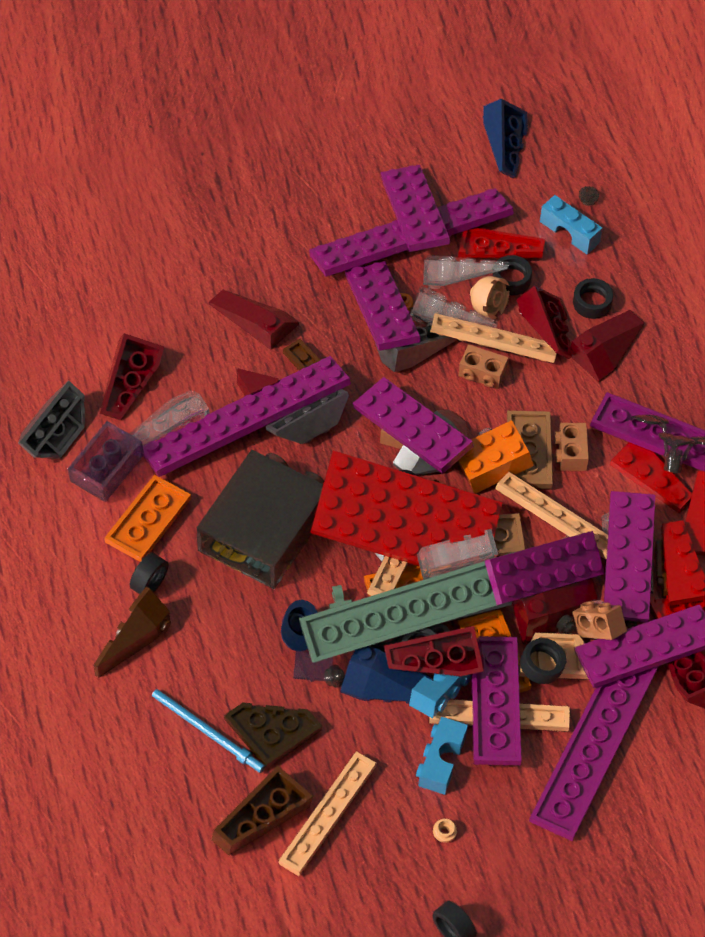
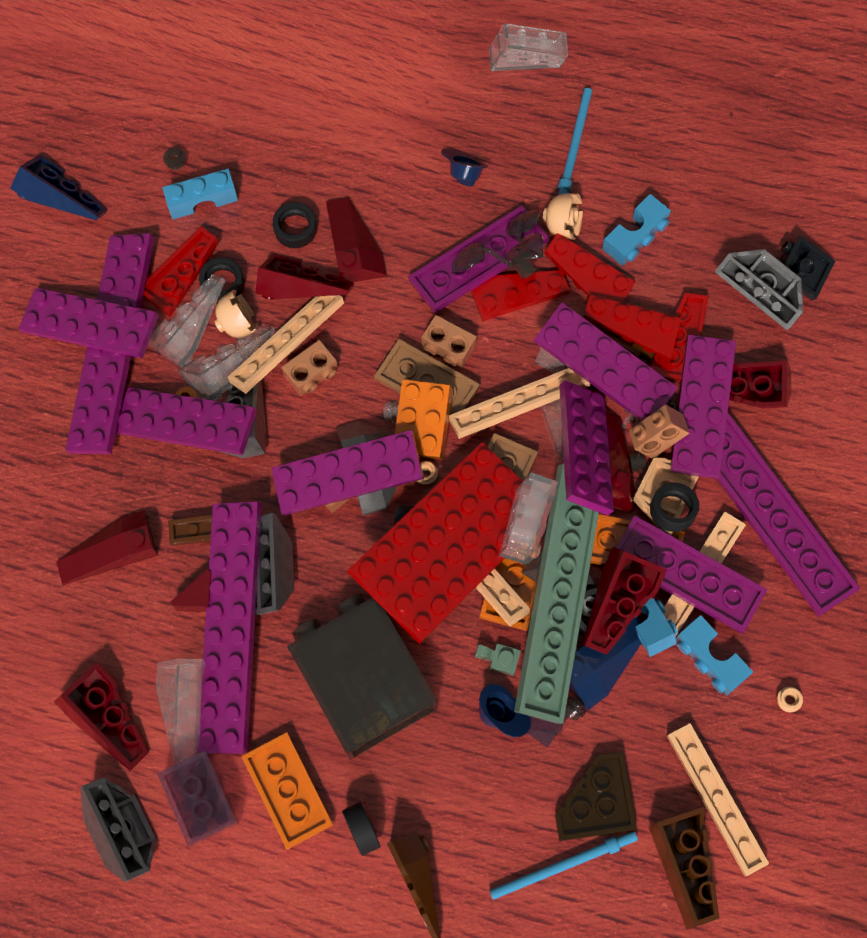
camera: 55 degrees left, 15 degrees up
none -> light nougat plate [417,461,438,485]

